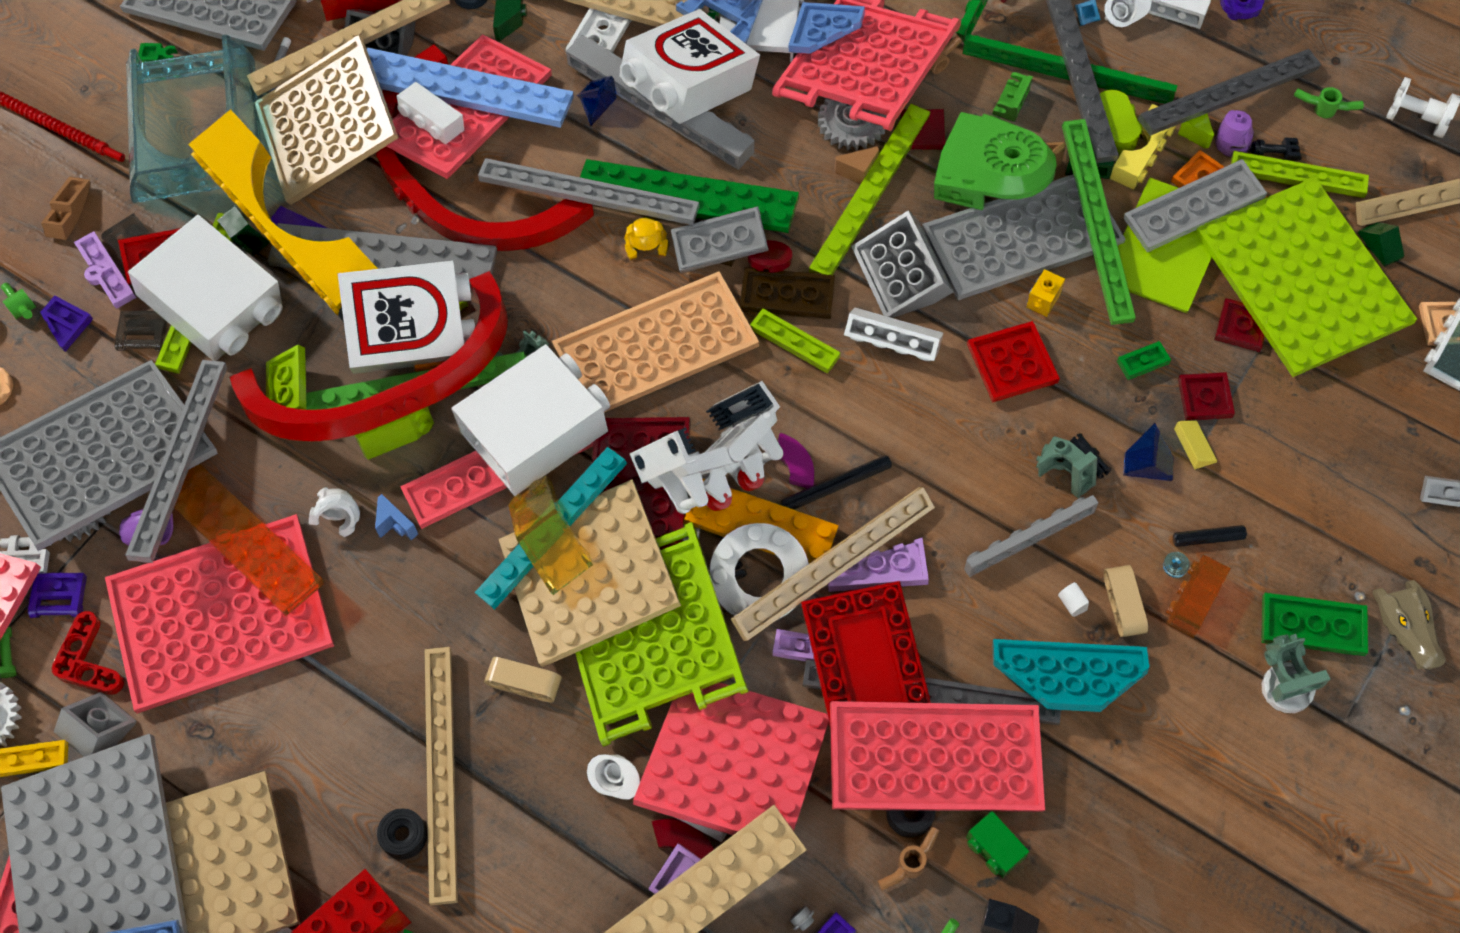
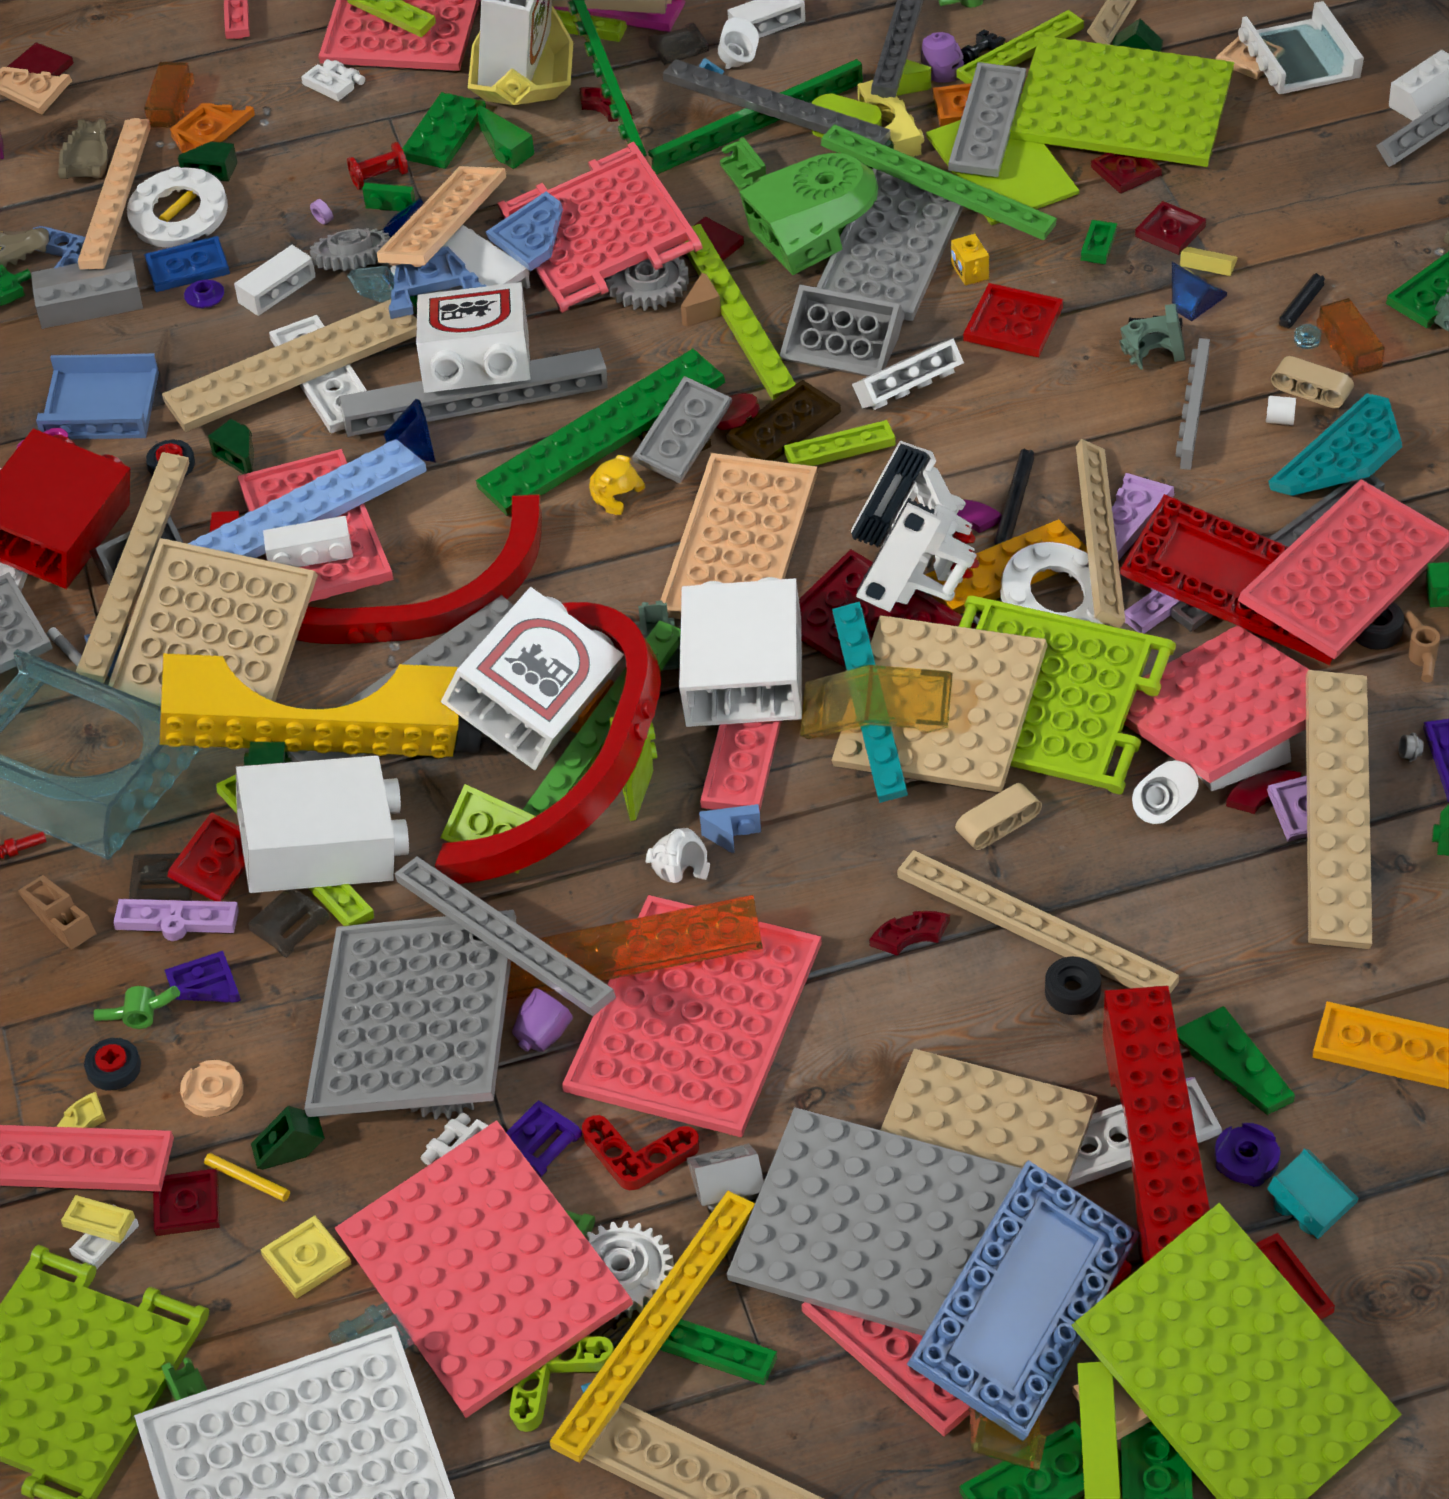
camera: 50 degrees left, 15 degrees down
light grey plate [478,158,699,225] -> none
none -> dark red tile [869,911,950,956]

